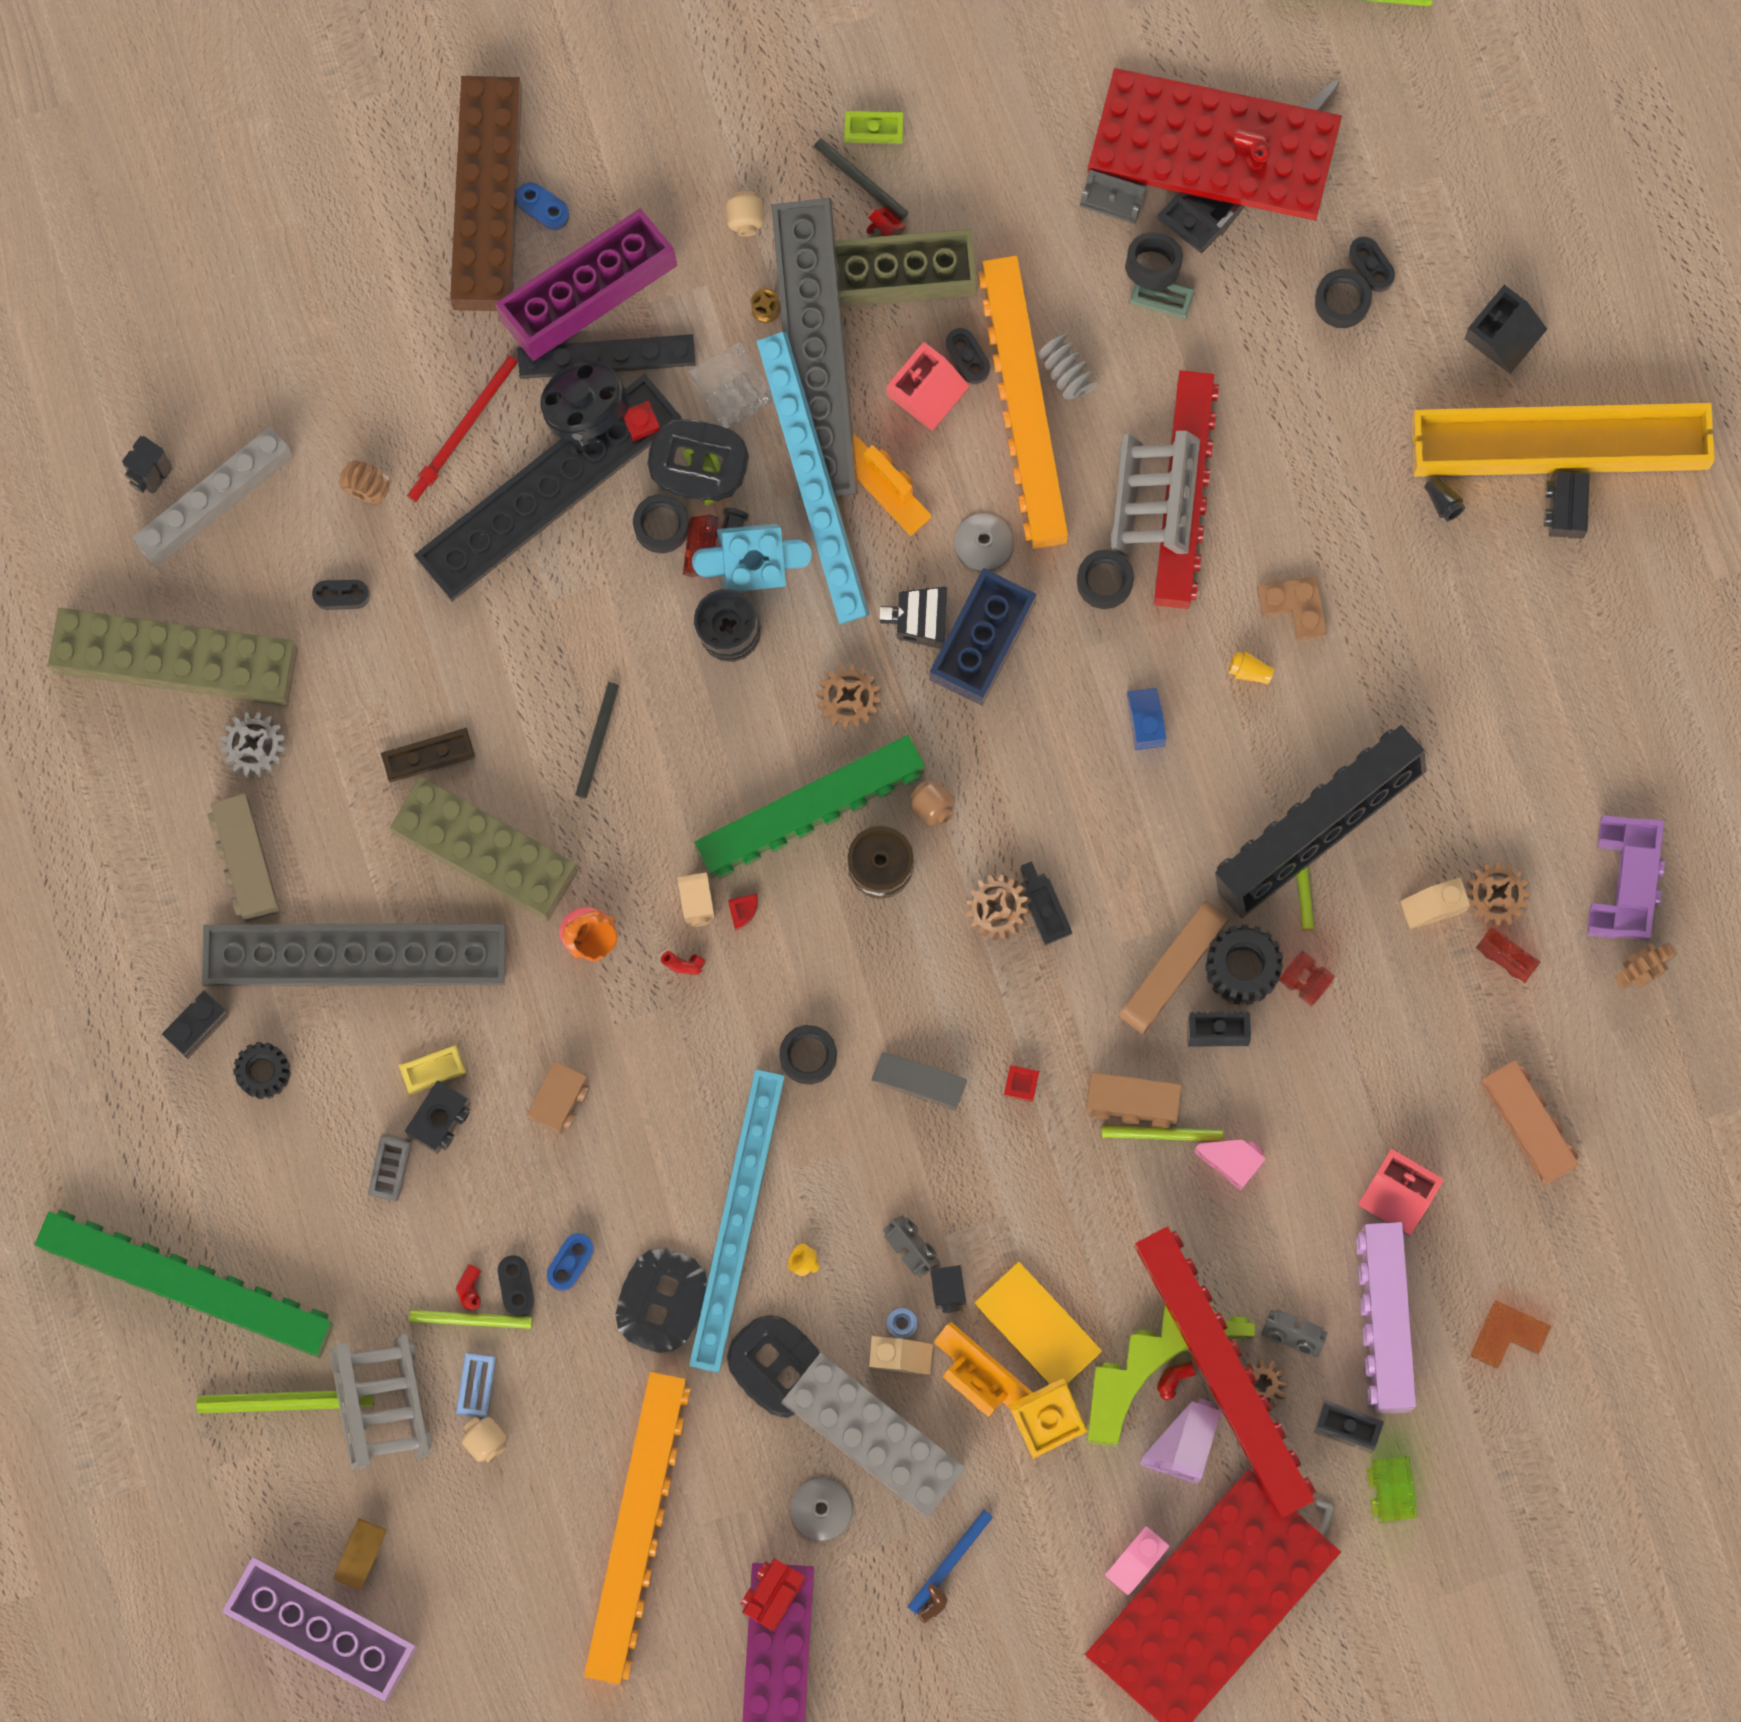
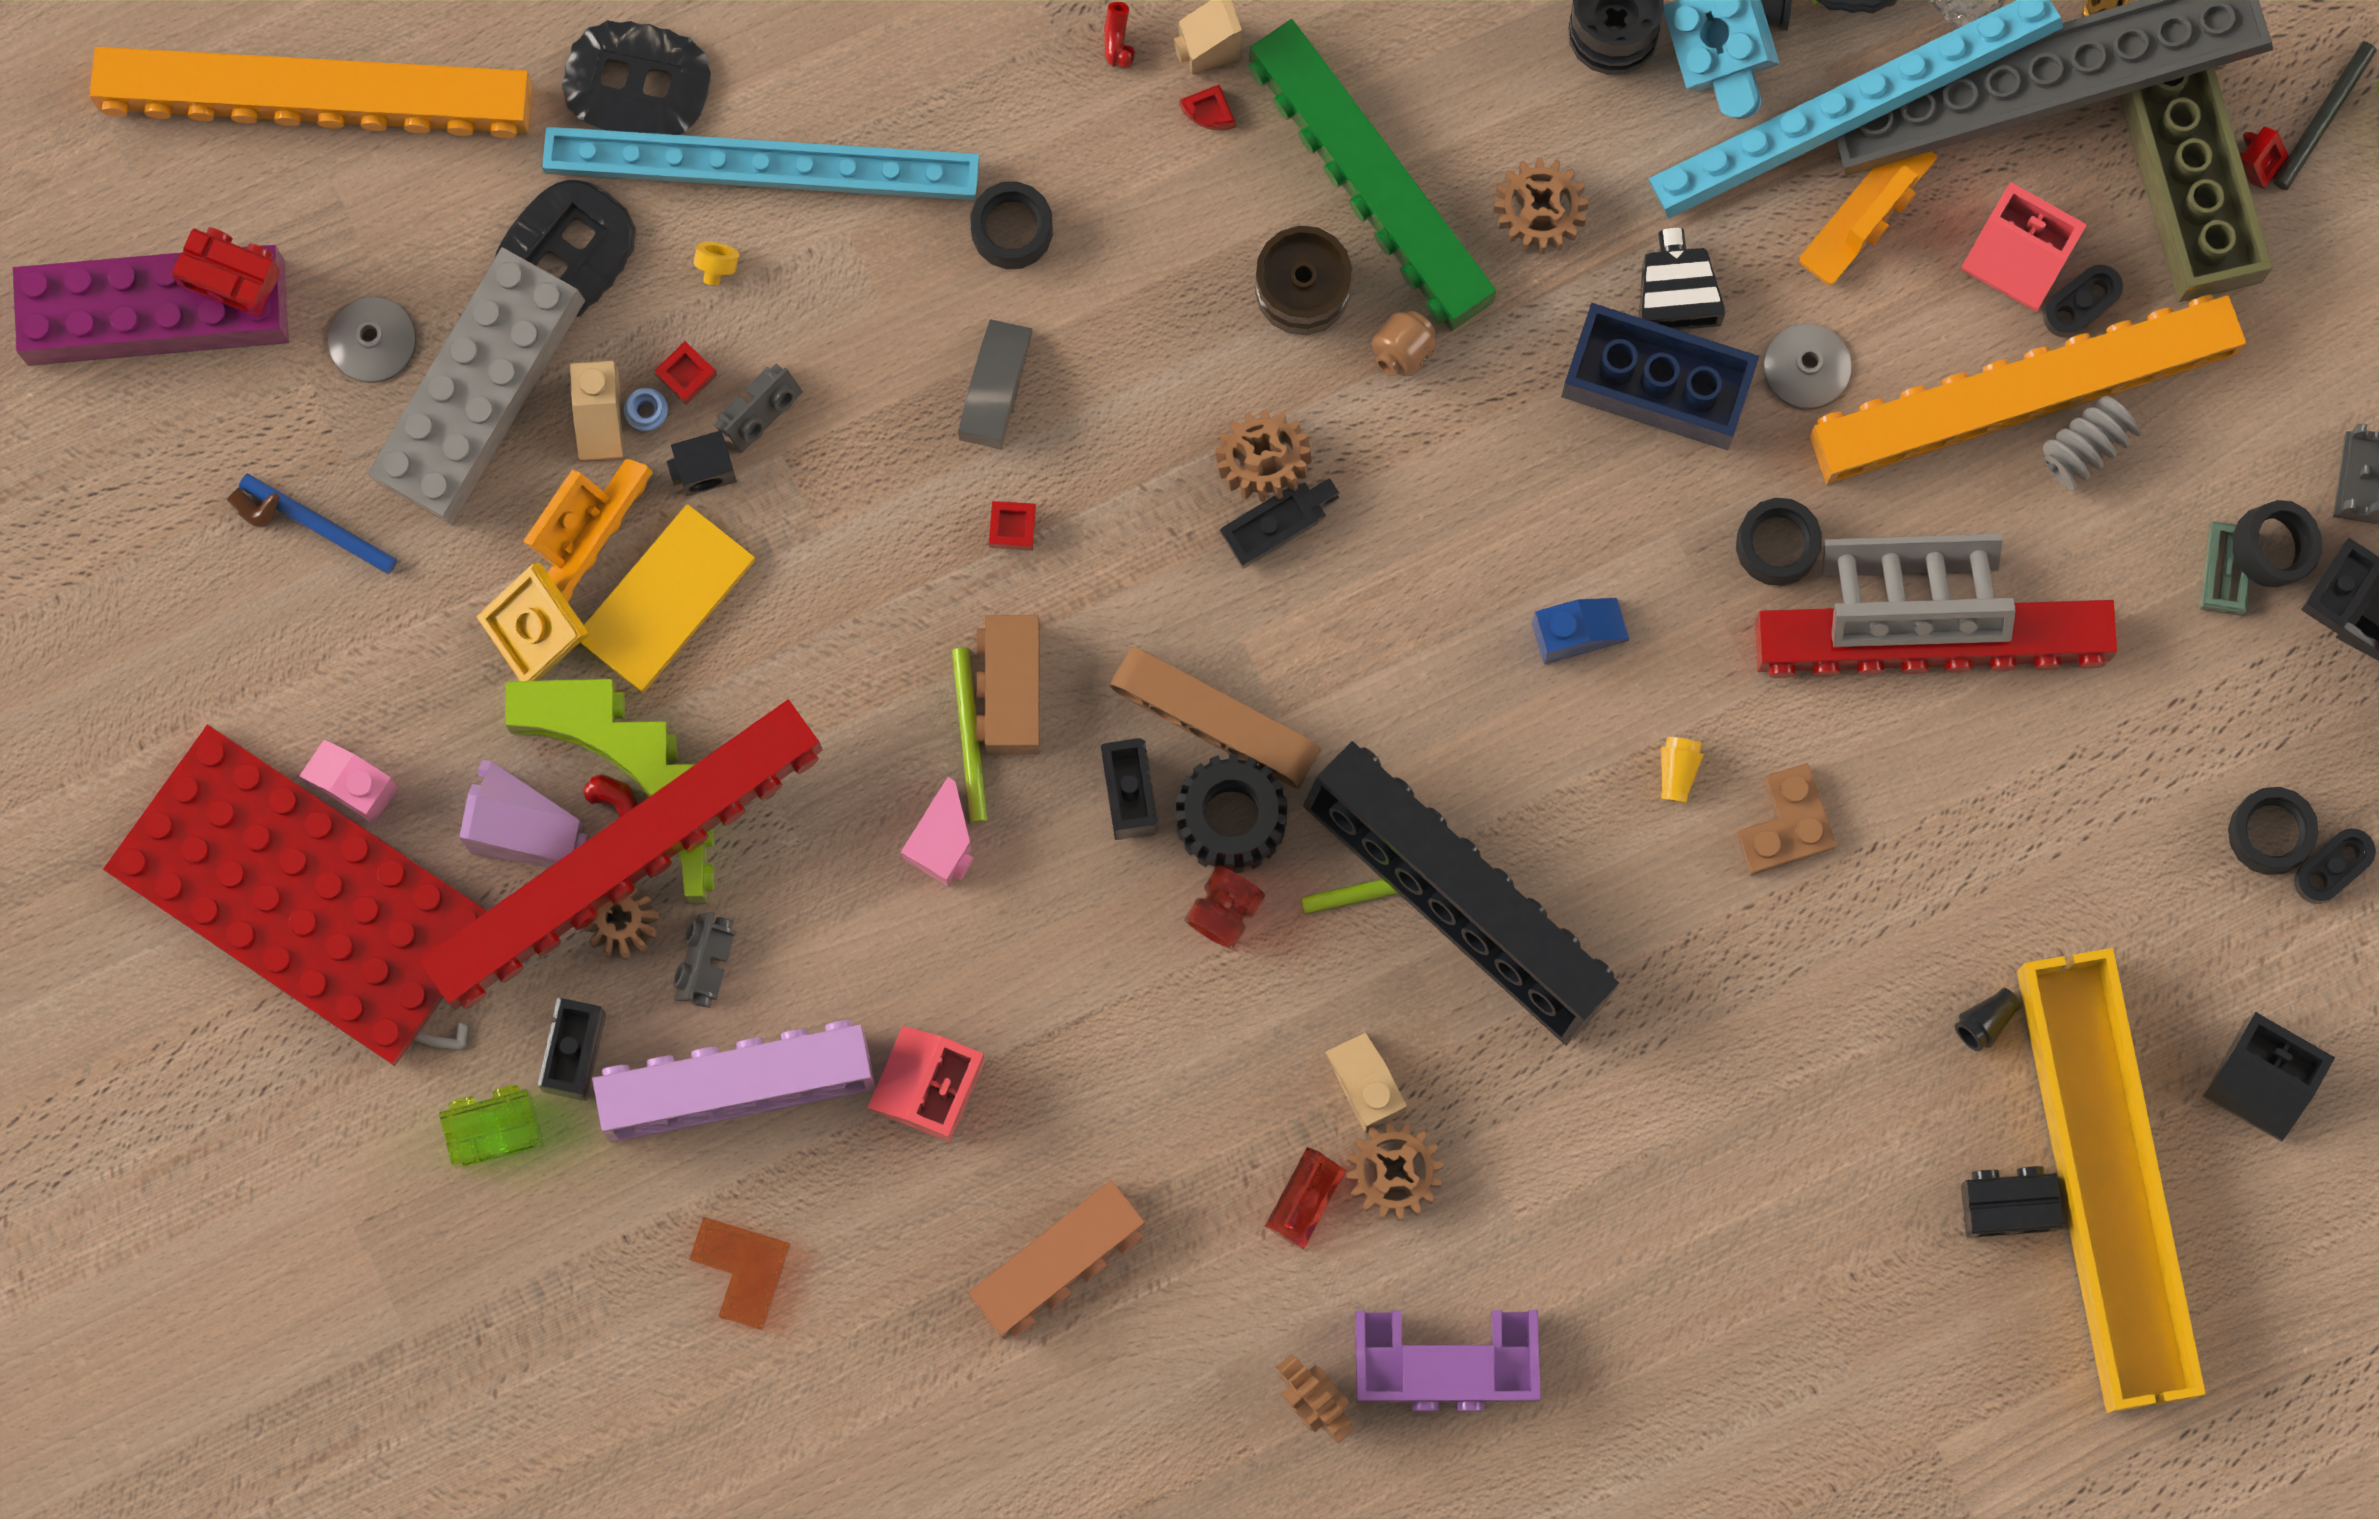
camera: 80 degrees right, 0 degrees up
none -> red plate [654,341,717,405]

